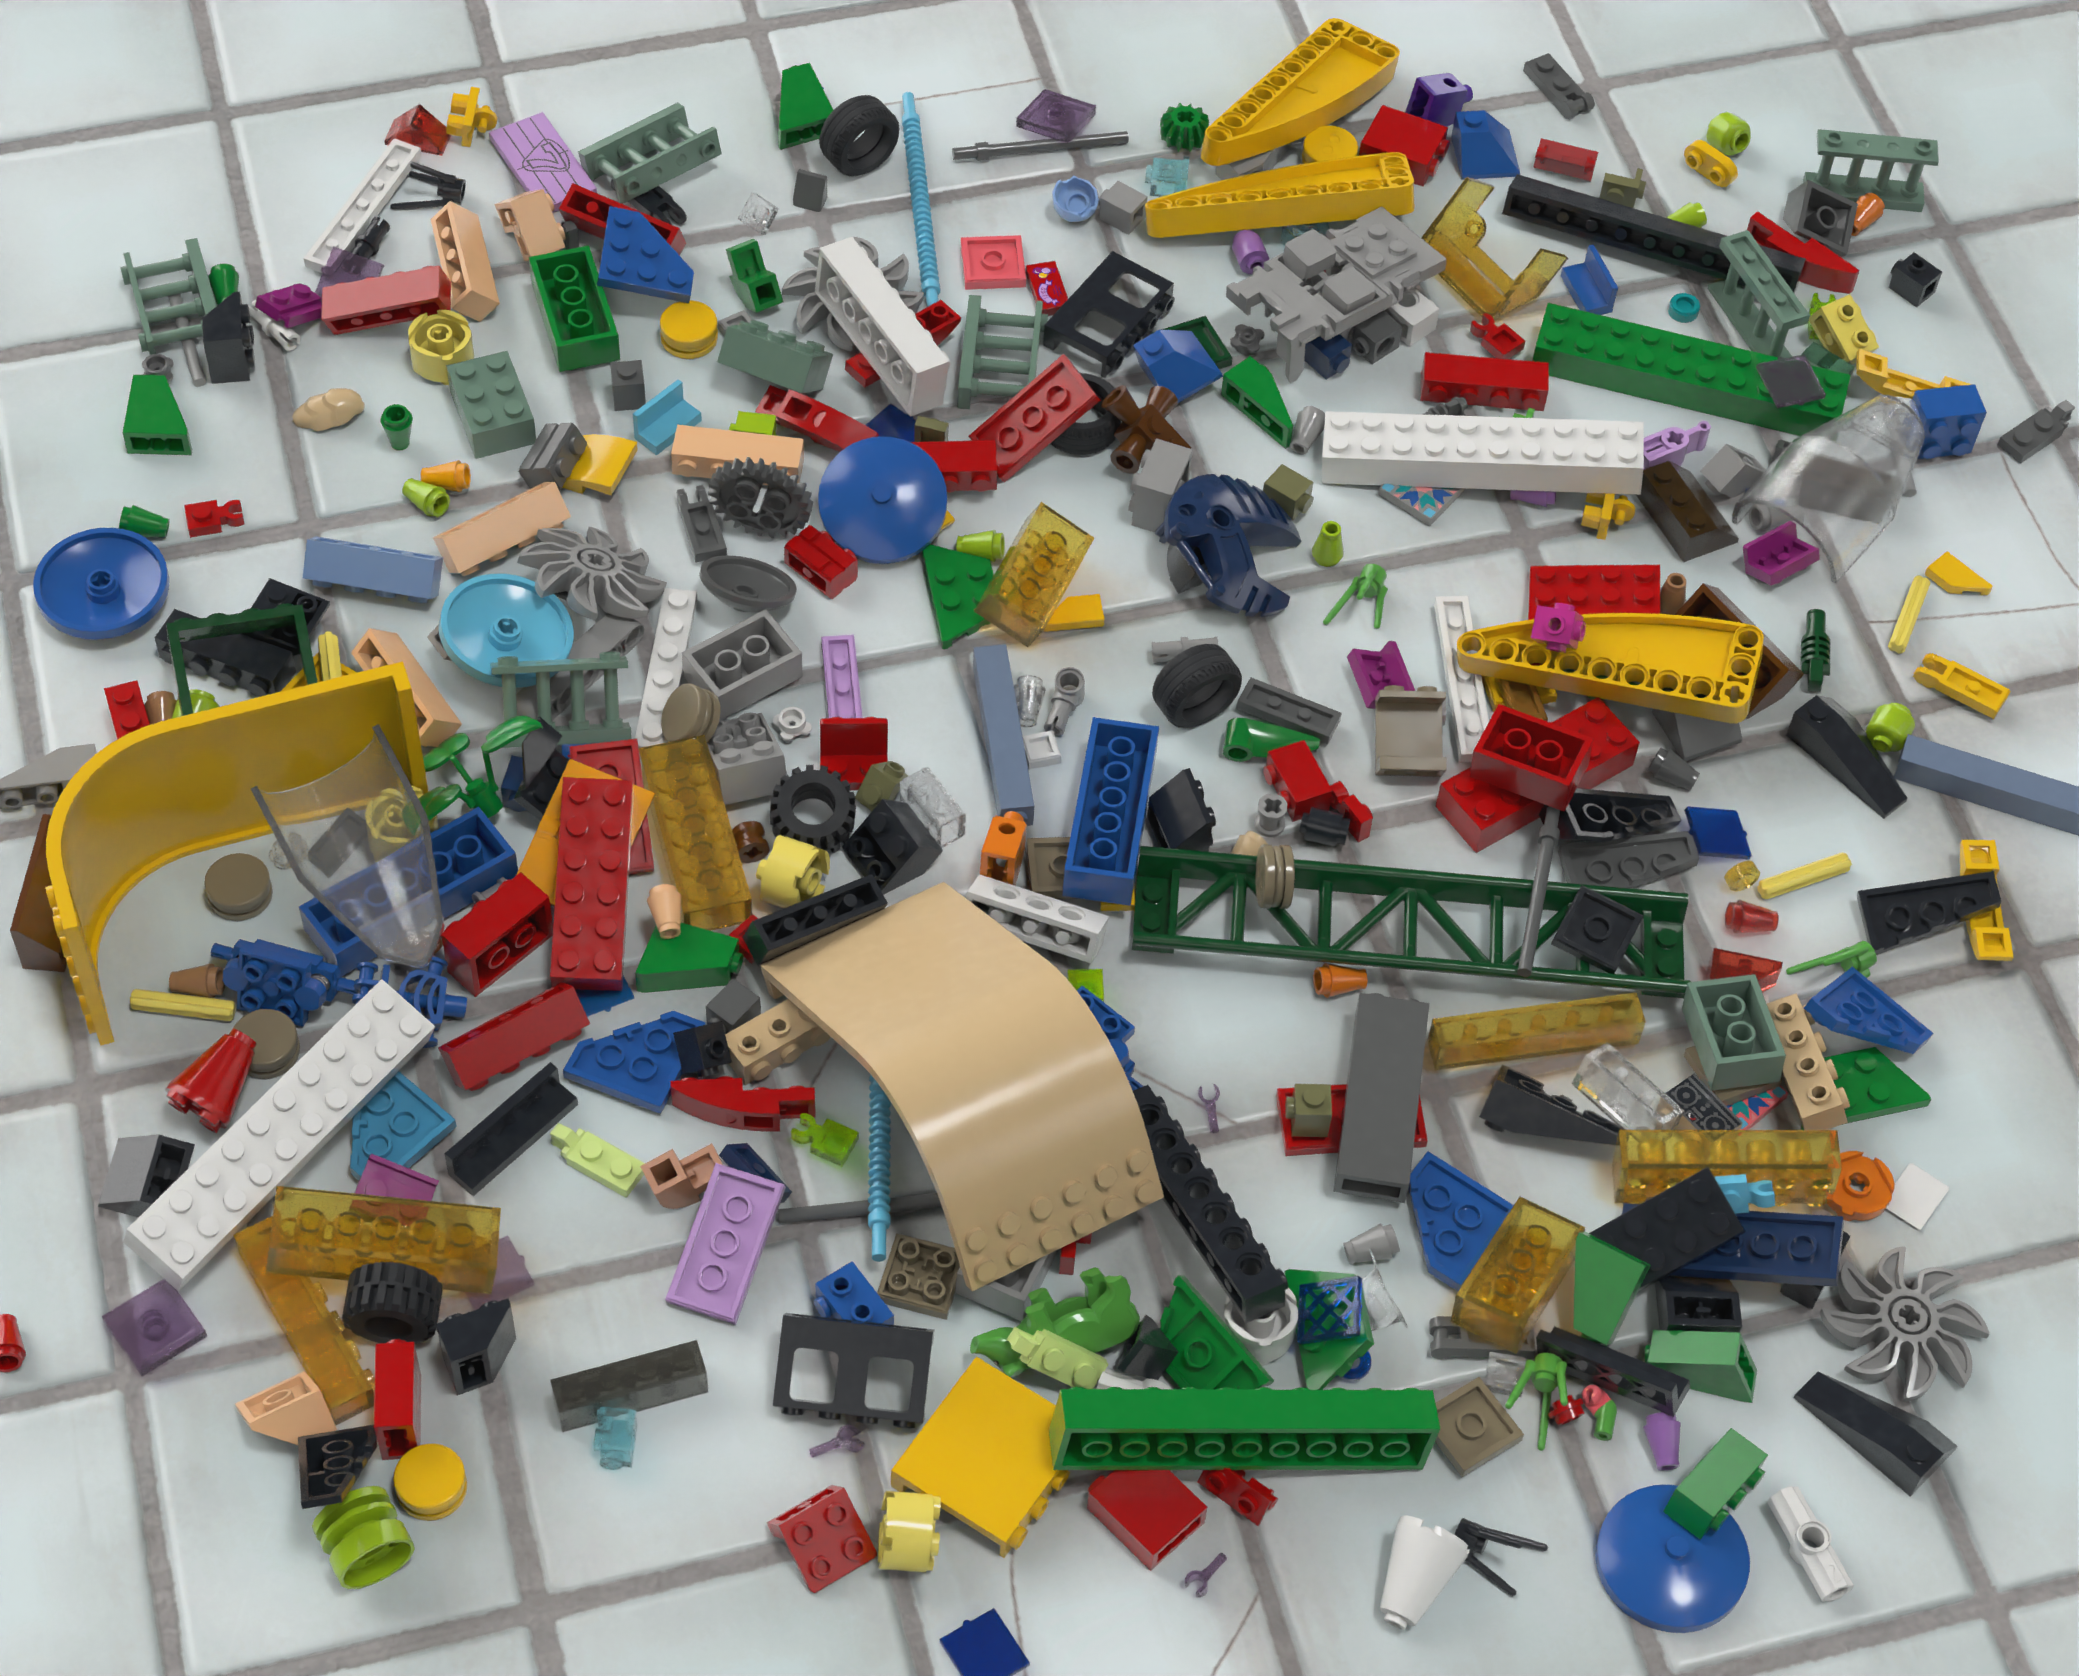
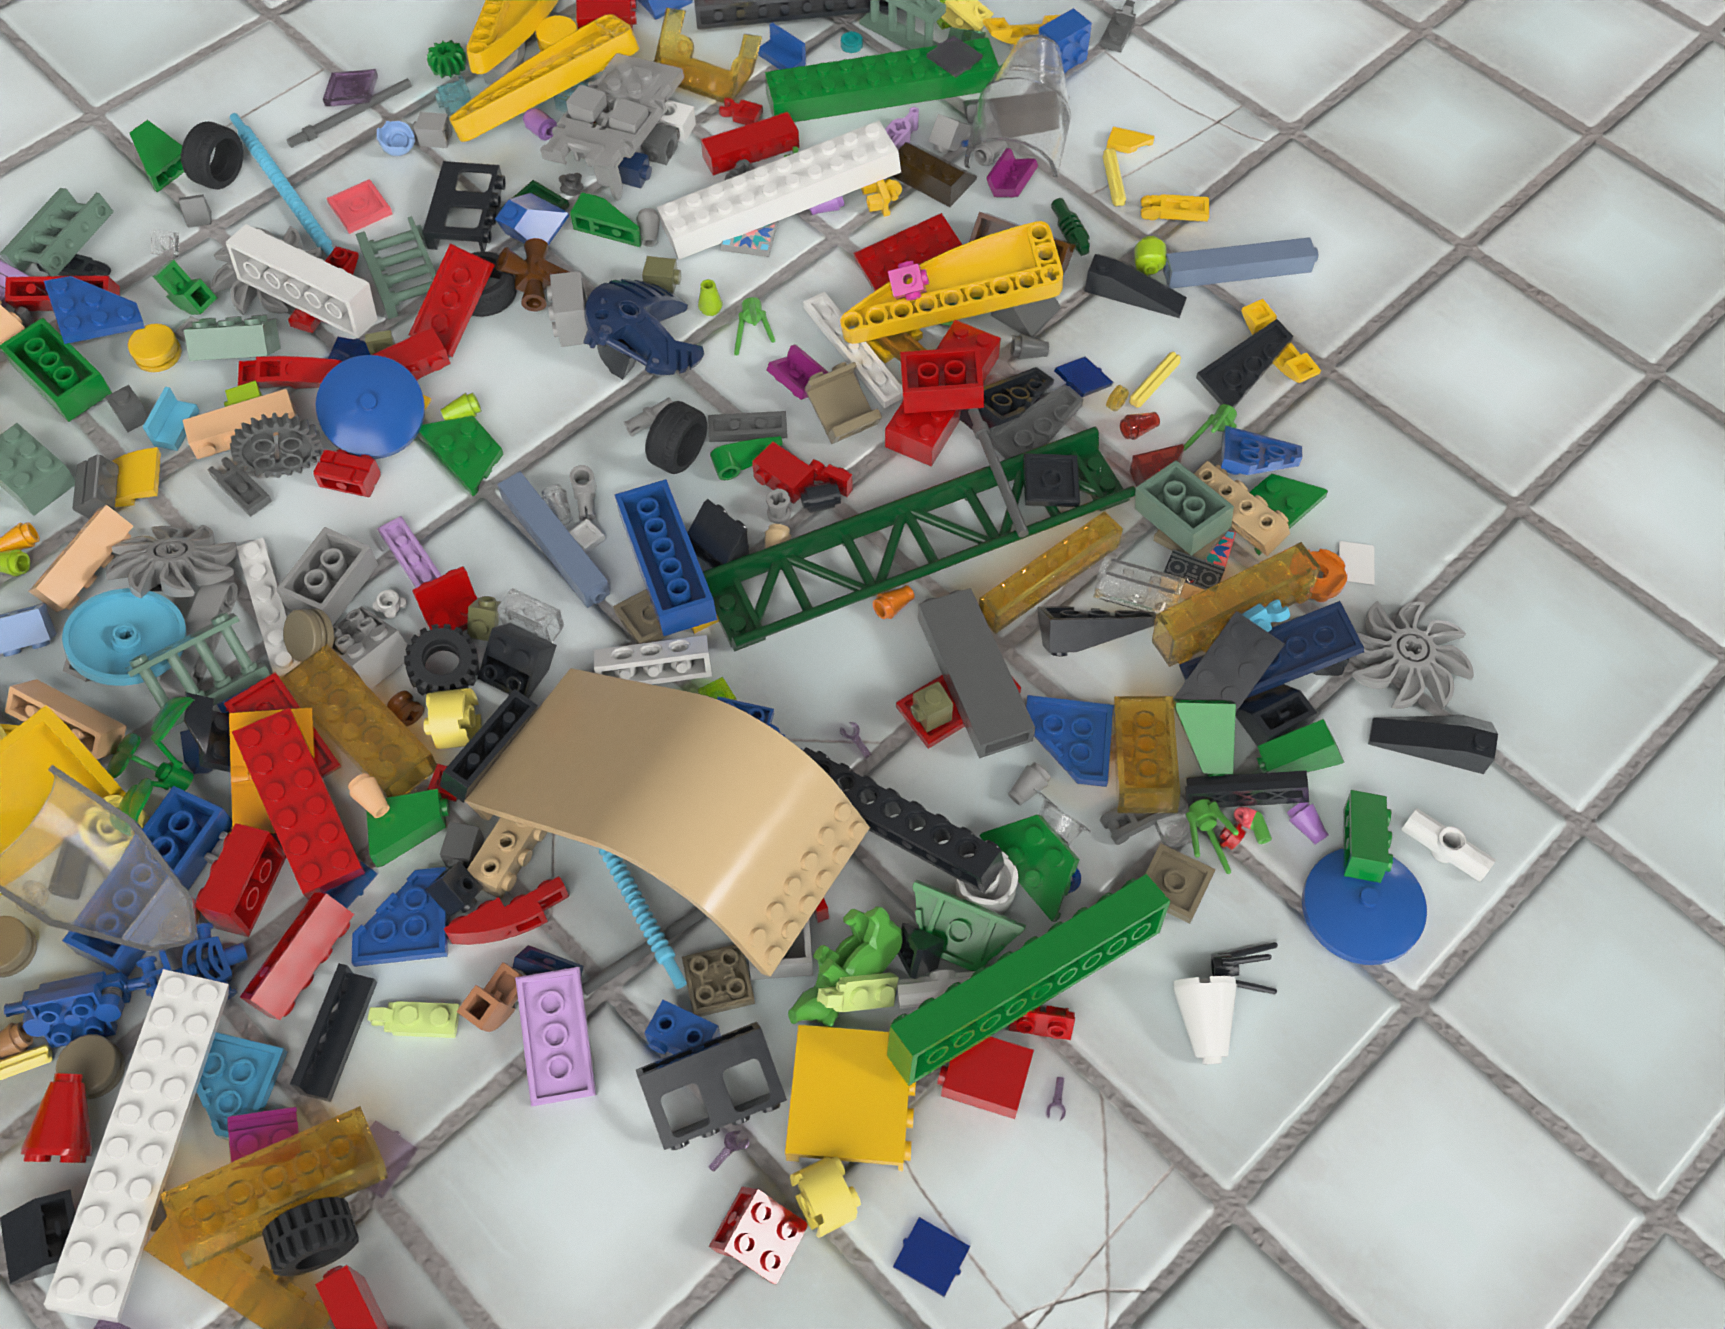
camera: 25 degrees left, 5 degrees up
black slope [436,1298,516,1396] -> none
clear smoke brick [550,1340,708,1432] -> none
clear light blue brick [594,1407,637,1470] -> none
dark grey dish [699,555,797,612] -> none
clear neon green plate [791,1113,859,1167] -> none
clear yellow brick [974,502,1094,647] -> none
orange torso [980,811,1027,886] -> none
red tile [1025,261,1068,316] -> none
yellow tile [1044,594,1105,632] -> none
dark tan head [1256,844,1295,909] -> none
window [1297,1276,1363,1345] -> none
medium nougat cone [1660,573,1686,615] -> none

